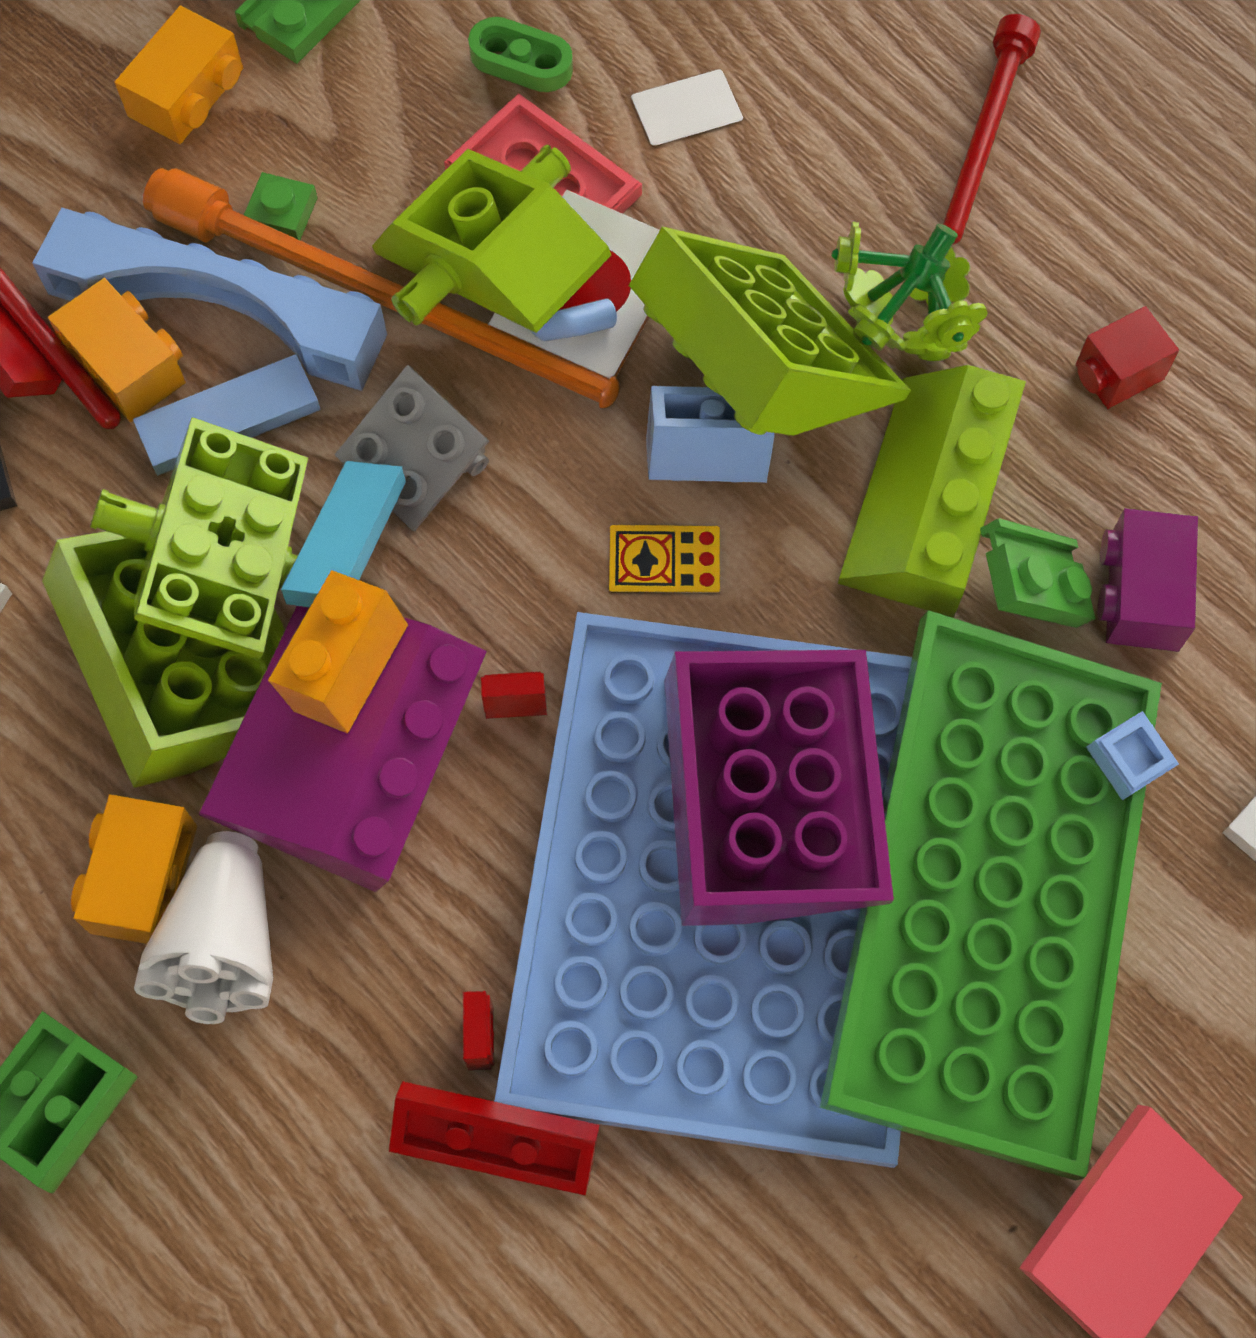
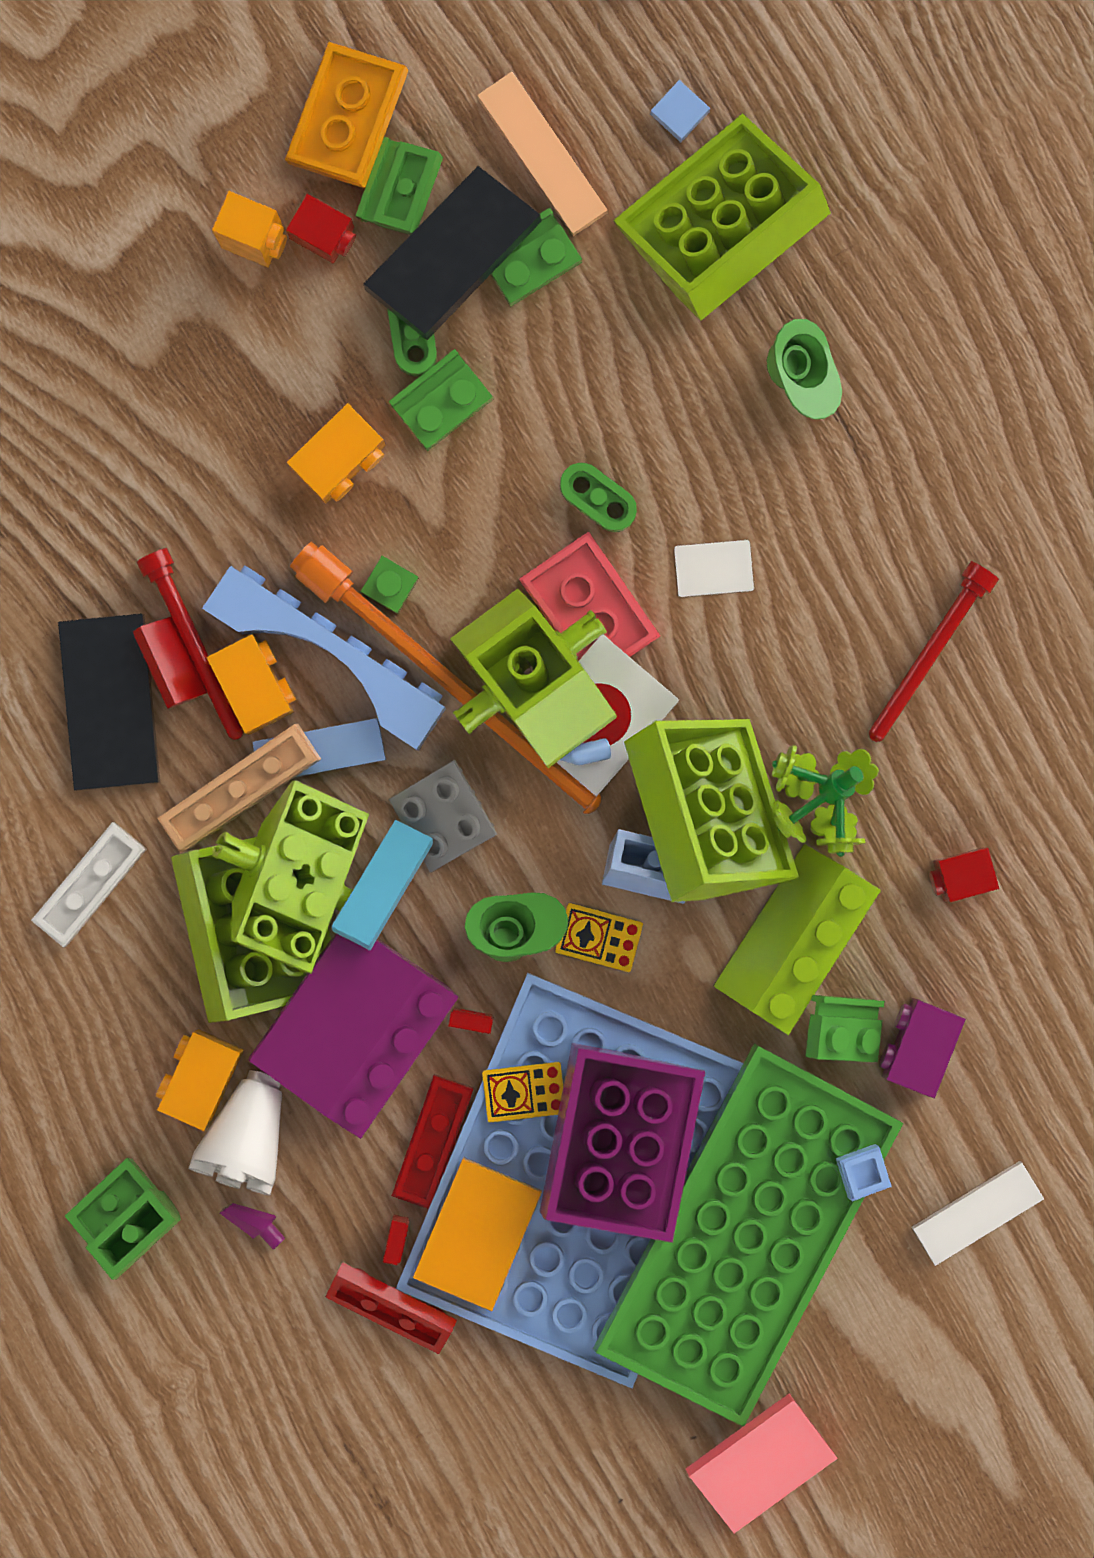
camera: 15 degrees right, 20 degrees up
light orange brick [268,570,408,734] -> none
none -> light nougat tile [157,724,321,854]
none -> magenta bar [219,1203,285,1249]
none -> red tile [391,1074,474,1209]
none -> light orange tile [413,1157,542,1311]
none -> bright green piece [465,893,568,962]
none -> yellow sticker [482,1062,563,1123]

